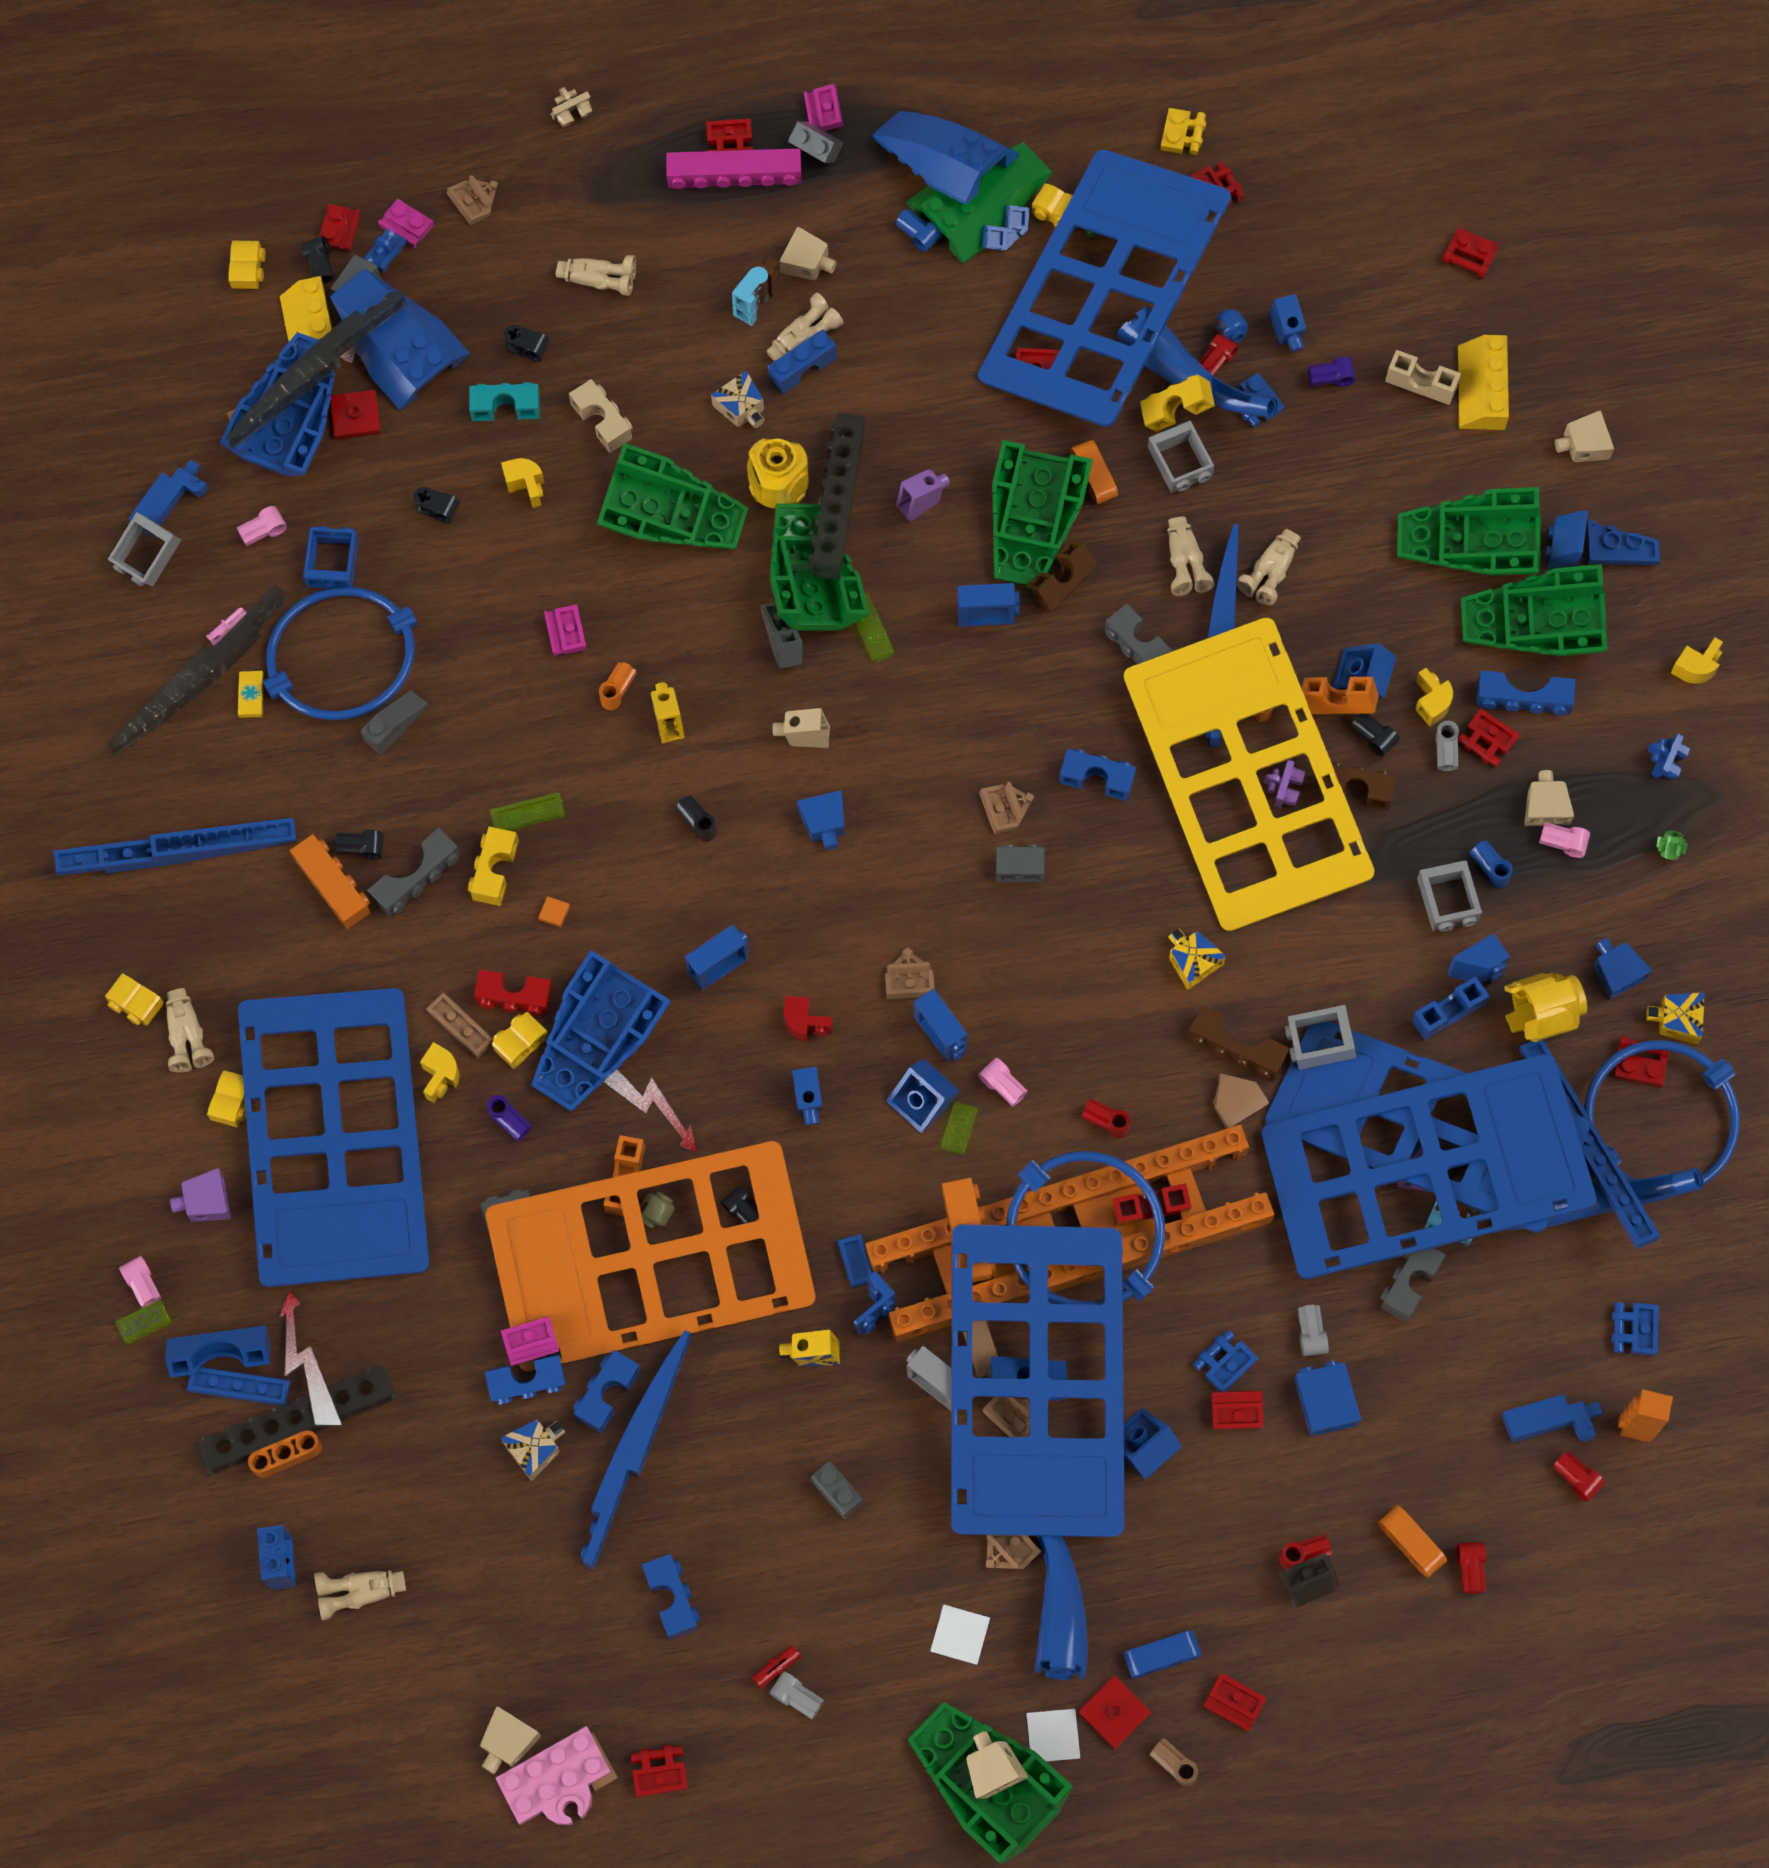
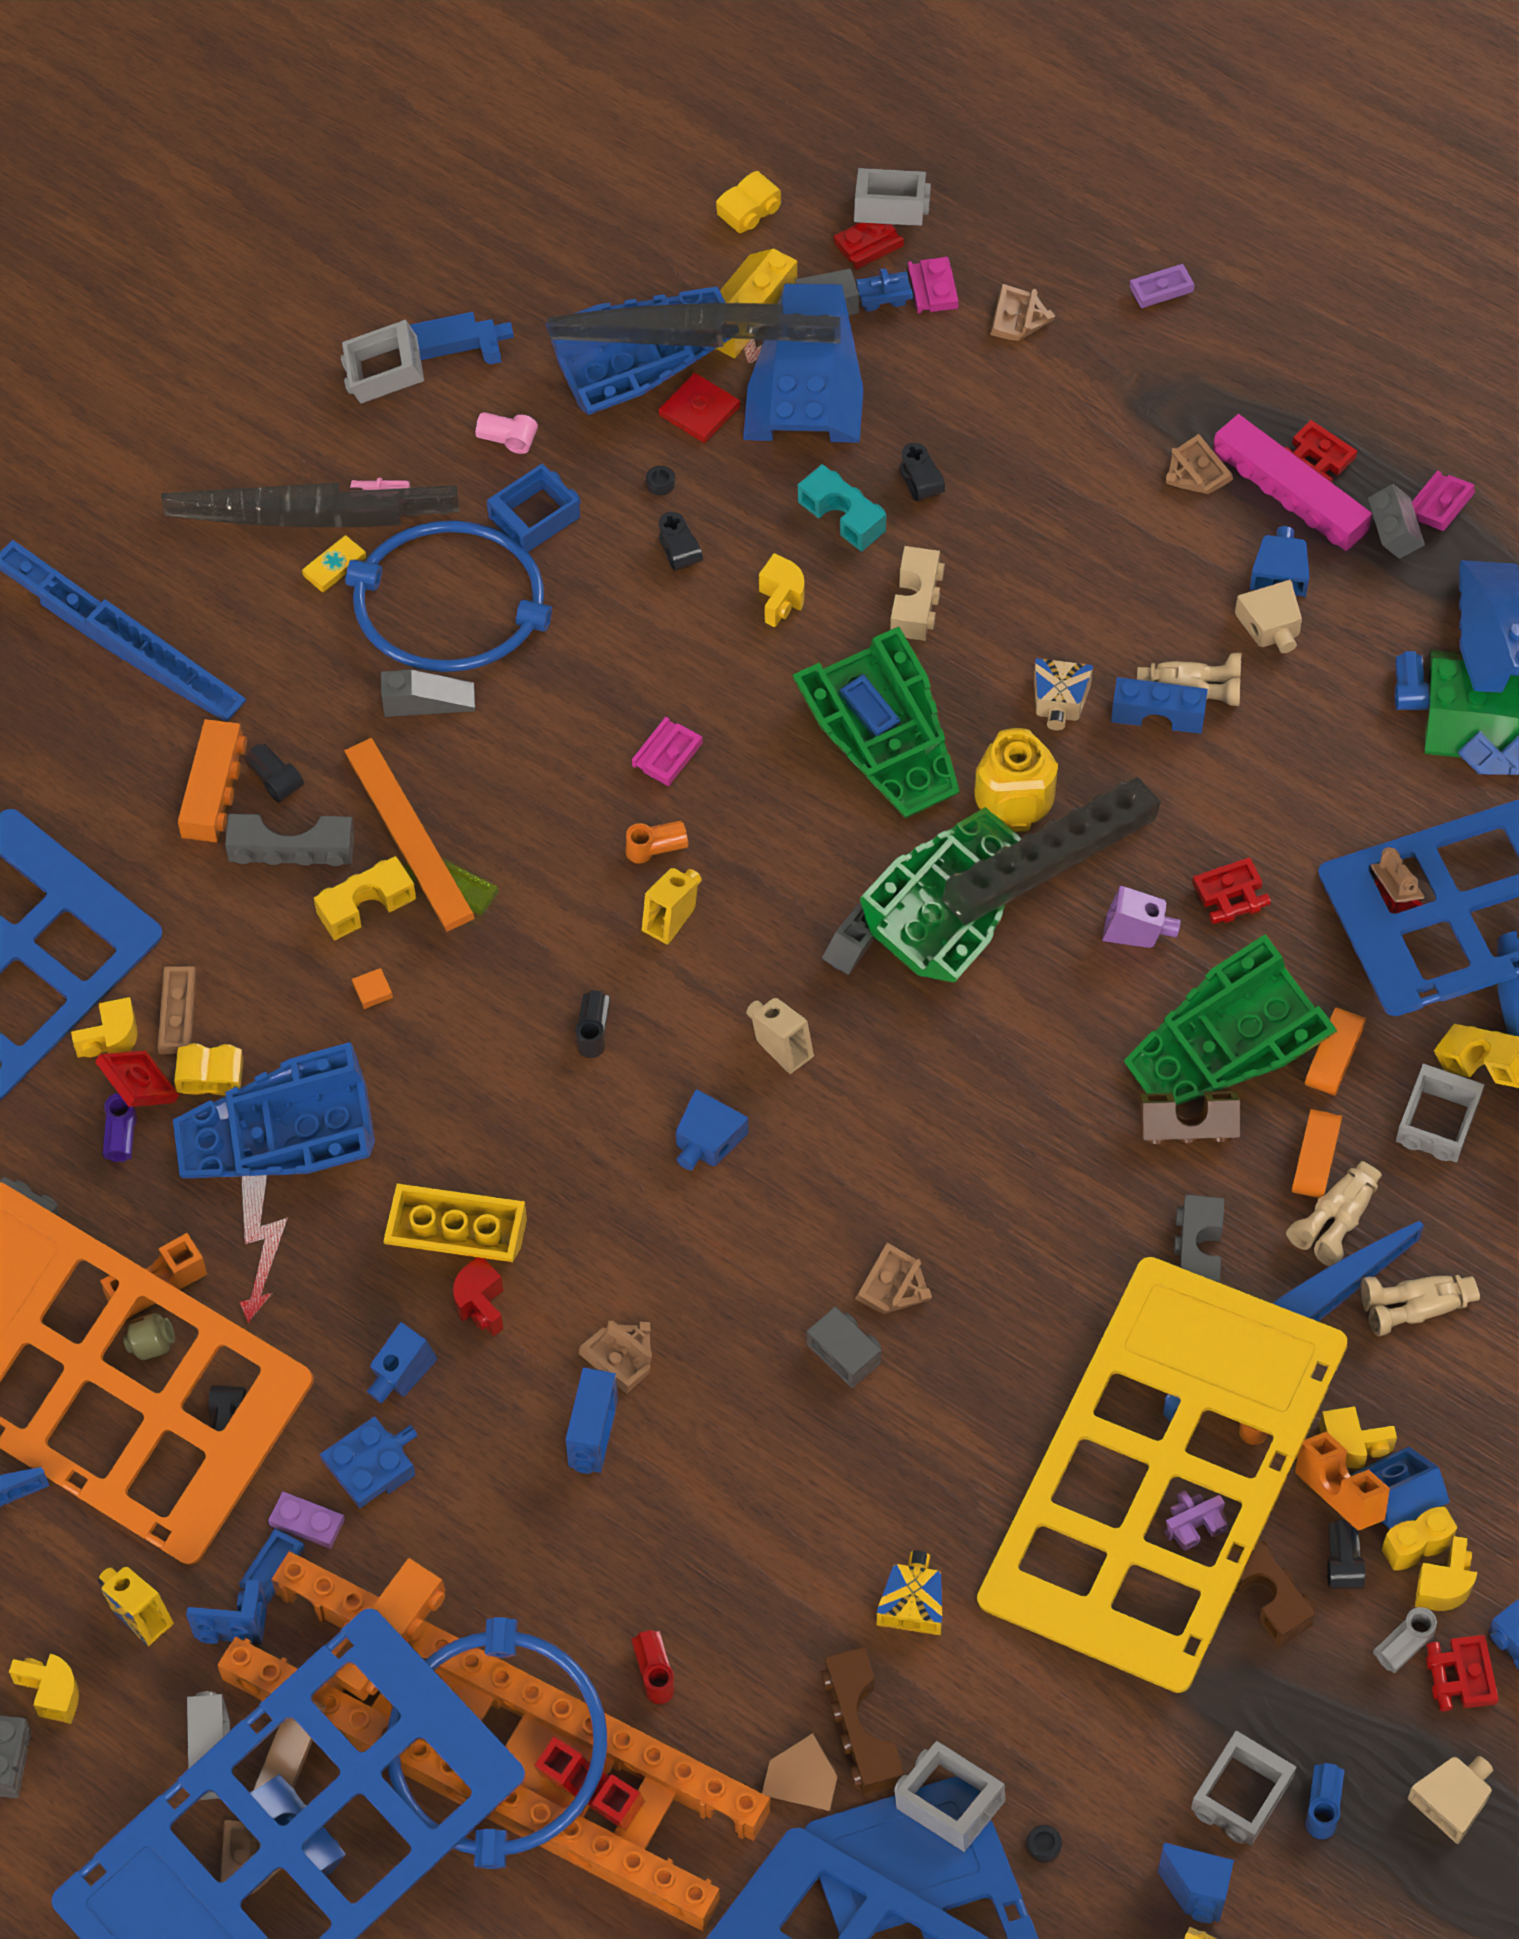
camera: 45 degrees right, 10 degrees down
black piece [302,236,334,284] -> none
red arch [474,970,553,1016] -> none
tan hips [551,87,592,128] -> none
tan piece [556,255,636,296] -> none
blue window [685,925,749,991] -> none
medium azure hips [732,256,779,326] -> none
clear neon green tile [855,593,895,663] -> none
blue slope [887,1059,959,1133] -> none
clear neon green tile [941,1101,978,1155] -> none
blue window [957,583,1020,627] -> none
bright pink piece [978,1058,1028,1107] -> none
blue arch [1059,749,1136,801] -> none
blue arch [1411,976,1489,1041] -> none
bright pink piece [1539,822,1590,858] -> none
none -> yellow brick [9,1654,79,1724]
none -> red plate [95,1051,180,1107]
none -> medium lavender plate [268,1492,345,1549]
none -> blue plate [320,1416,418,1509]
none -> orange tile [344,738,475,932]
none -> yellow slope [384,1184,527,1262]
none -> black tile [646,466,675,495]
none -> blue tile [838,674,900,738]
none -> light grey window [854,168,931,226]
none -> black tile [1026,1825,1062,1863]
none -> medium lavender plate [1130,264,1195,308]
none -> medium nougat slope [1166,434,1233,494]
none -> red plate [1192,857,1271,925]
none -> blue torso [1249,526,1309,597]
none -> orange beam [1292,1109,1342,1198]
none -> yellow brick [1319,1406,1397,1469]
none -> medium nougat hinge [1371,847,1425,903]
none -> yellow brick [1382,1507,1457,1570]

